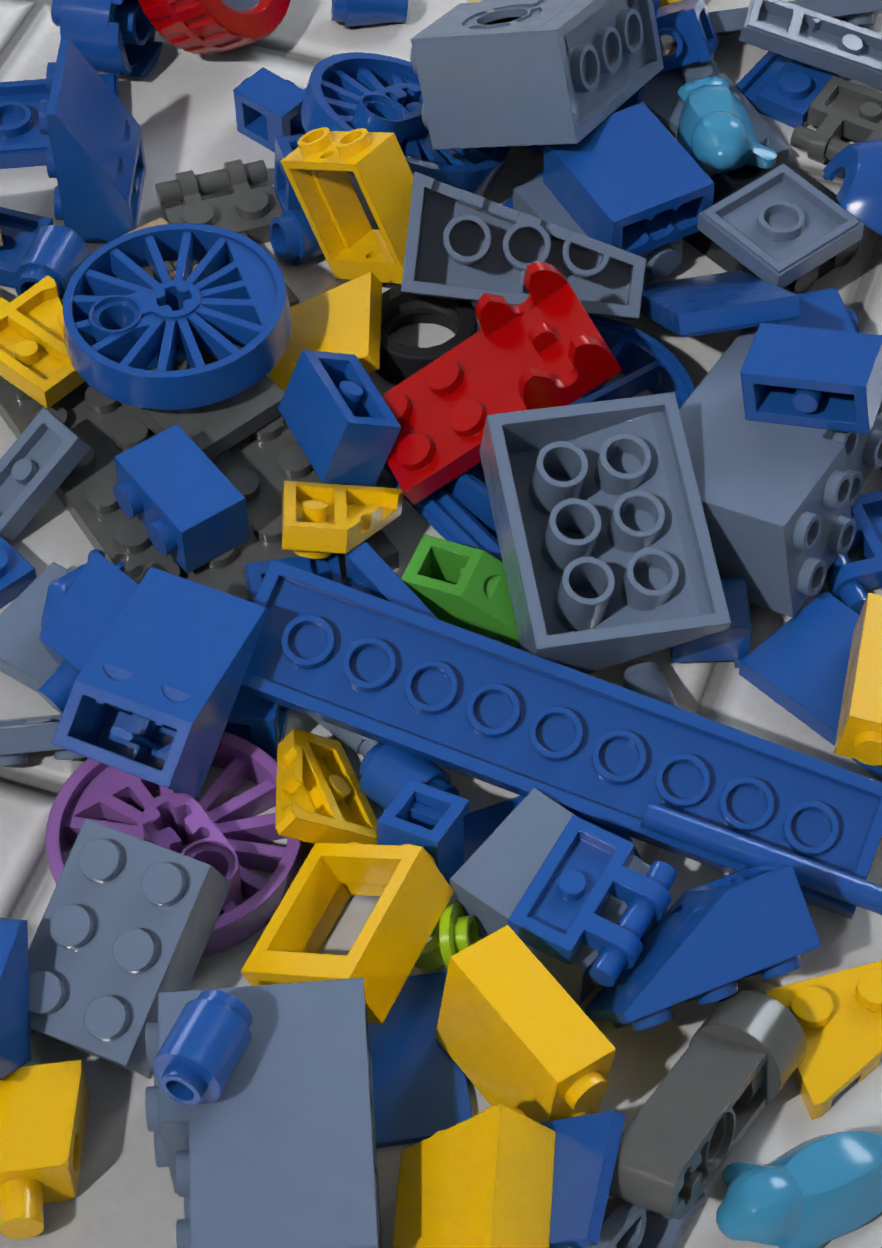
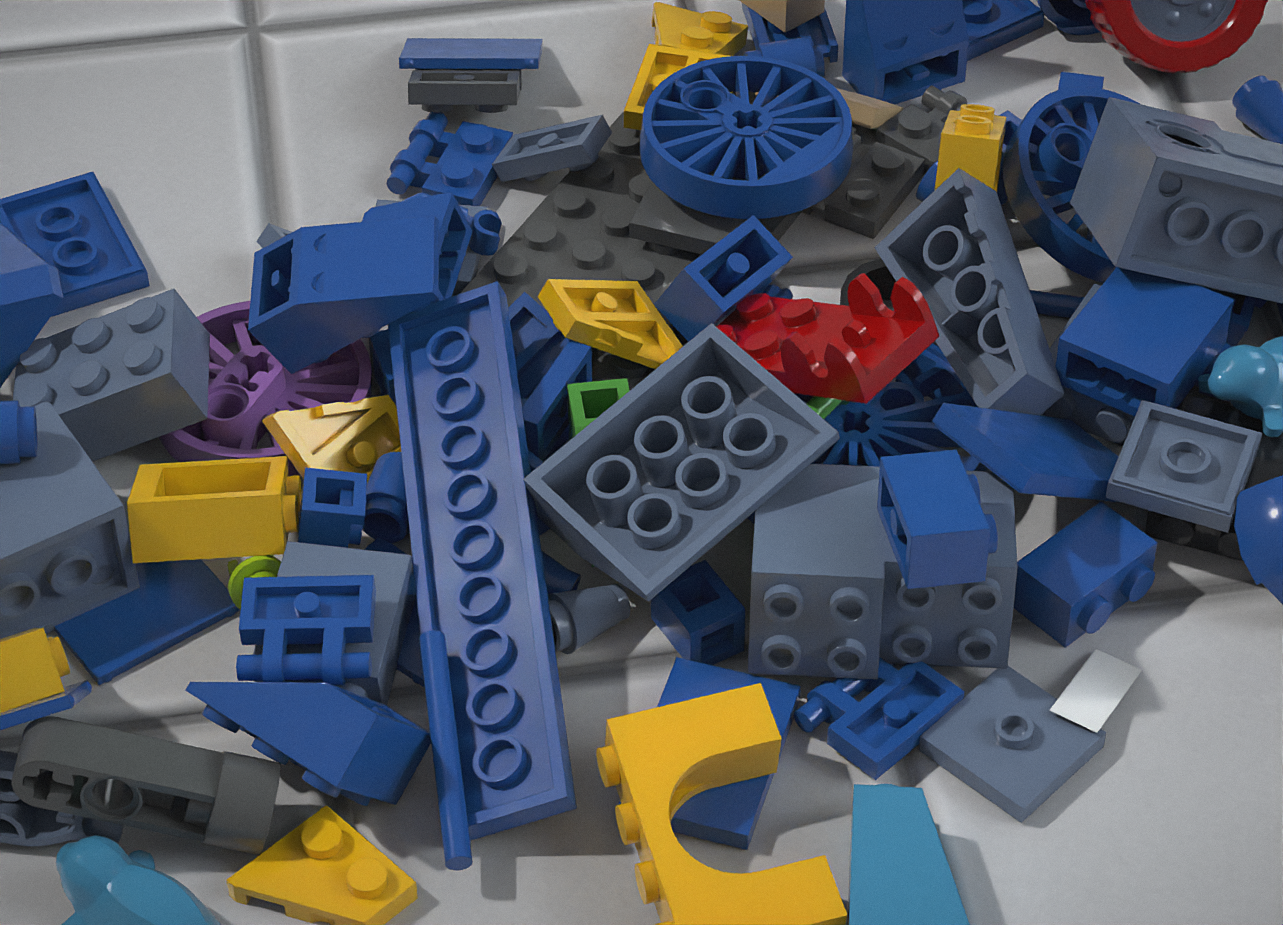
camera: 60 degrees right, 5 degrees down
blue brick [113,424,250,574] -> none
yellow tile [270,271,382,391] -> none
yellow brick [435,925,616,1123] -> none

